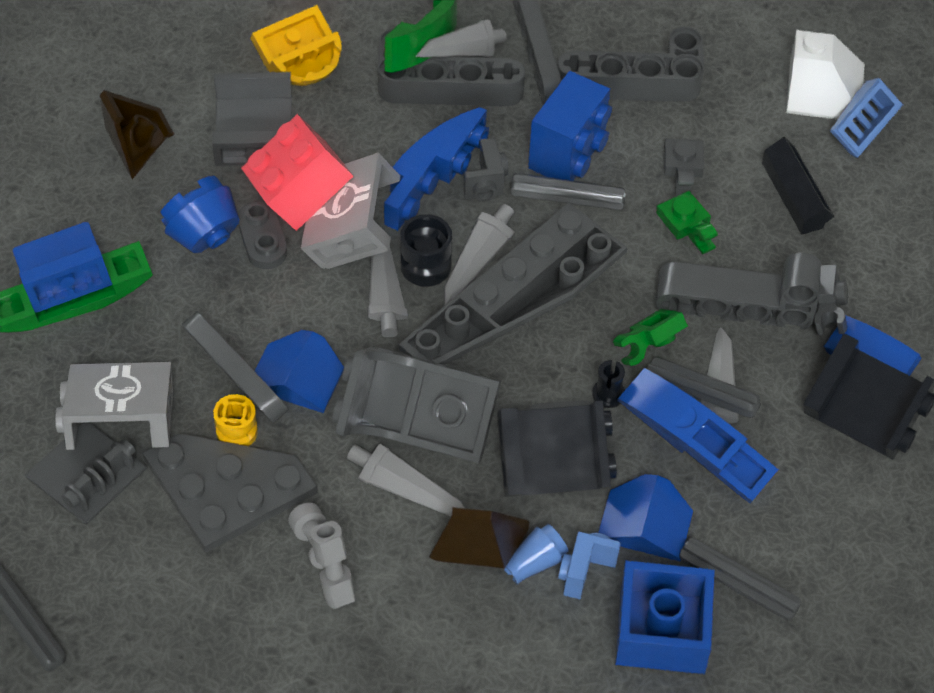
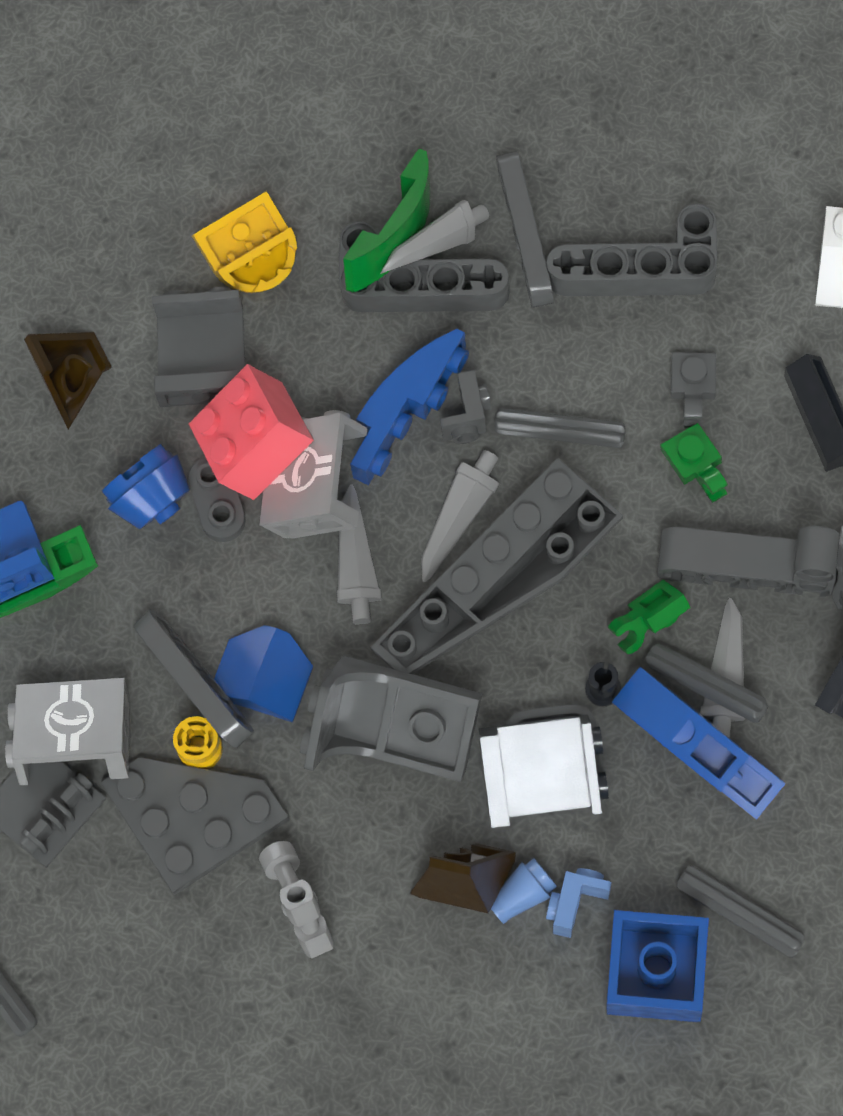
camera: 10 degrees right, 15 degrees up
light grey bar [347,444,465,516] -> none
black wheel [401,214,452,287] -> none
blue brick [528,70,612,181] -> none
blue slope [598,474,693,562] -> none

